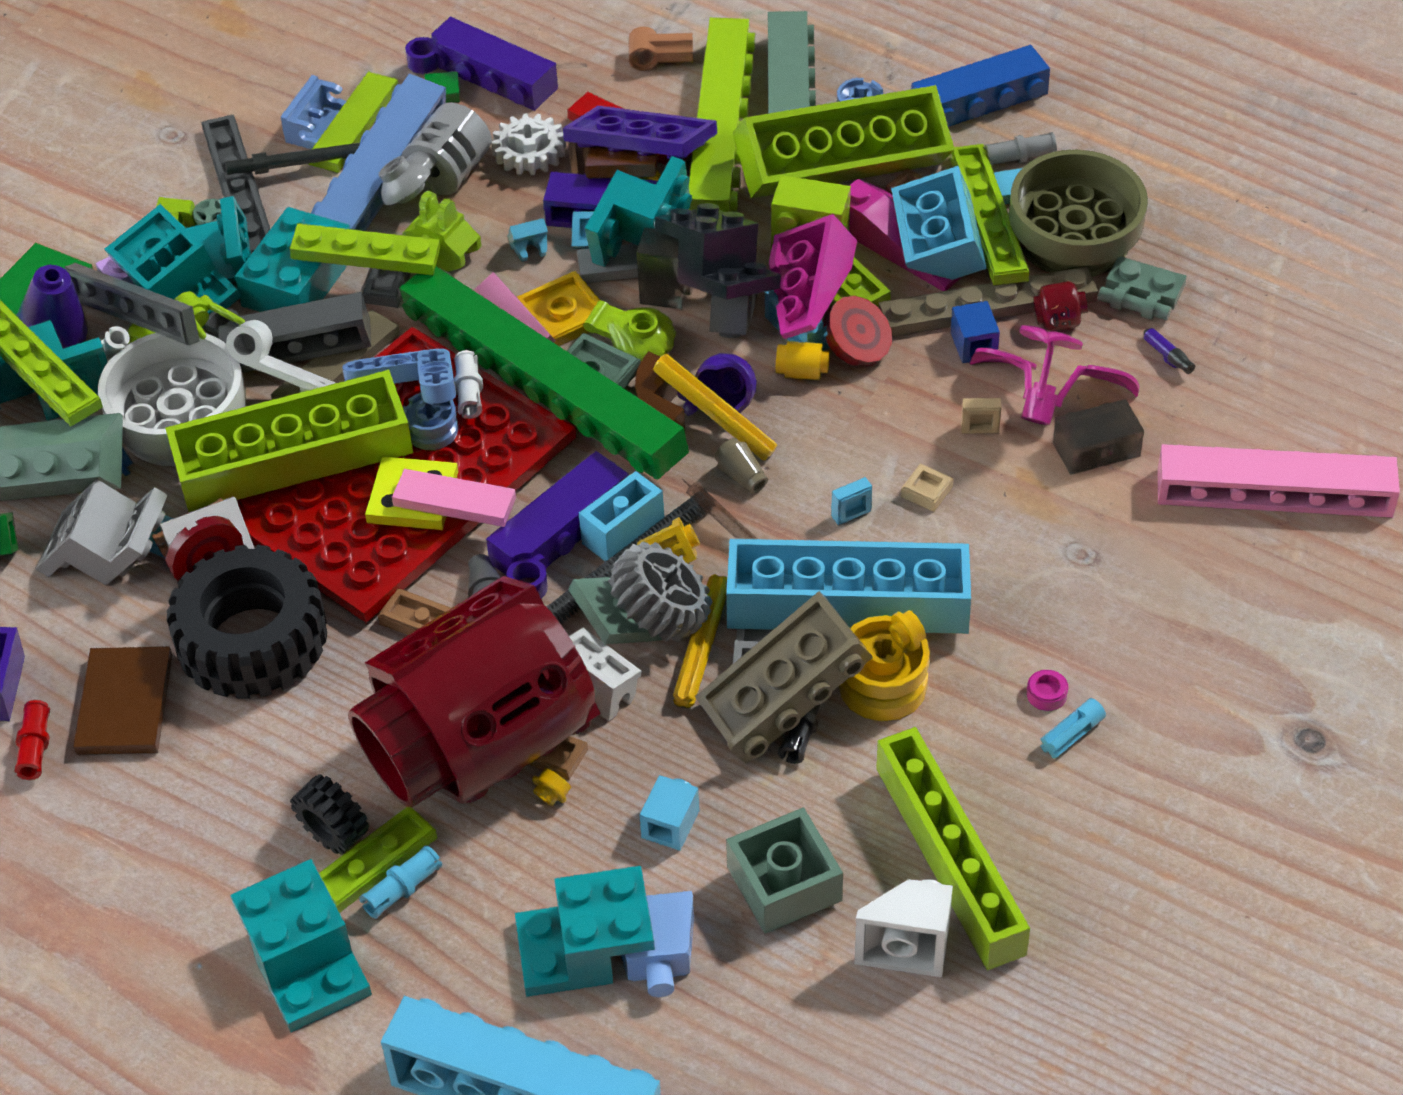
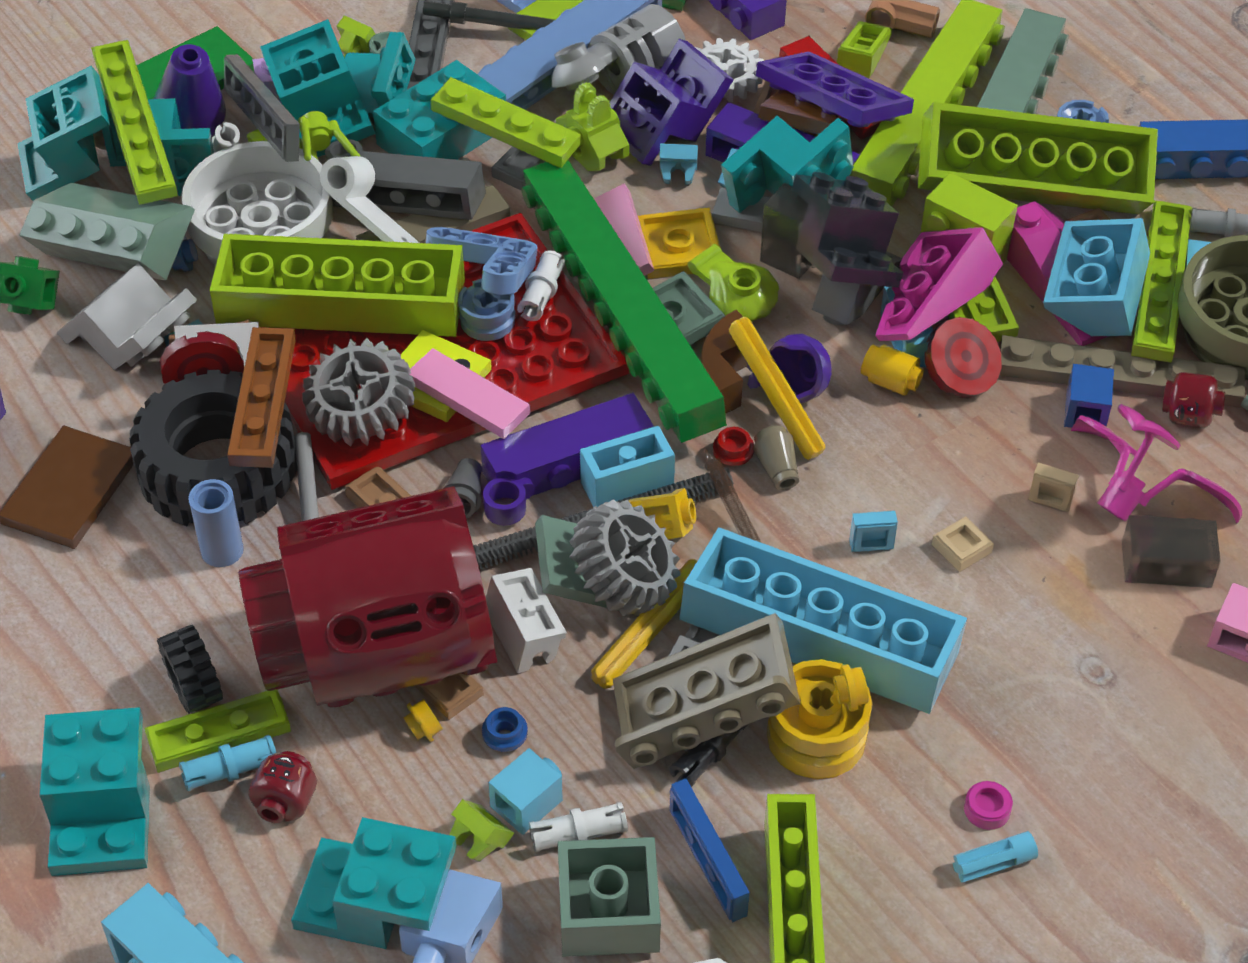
camera: 20 degrees right, 0 degrees up
none -> medium blue pin [189,479,244,567]
none -> dark orange plate [227,327,296,468]
none -> dark red head [248,751,317,823]
none -> light grey bar [294,432,319,521]
none -> light grey gear [302,338,415,447]
none -> lime tile [449,799,514,861]
none -> blue plate [482,707,528,752]
none -> white pin [529,802,628,852]
none -> dark purple bracket [609,39,734,166]
none -> blue tile [669,779,750,923]
none -> red plate [713,427,754,466]
none -> lime slope [837,21,892,78]

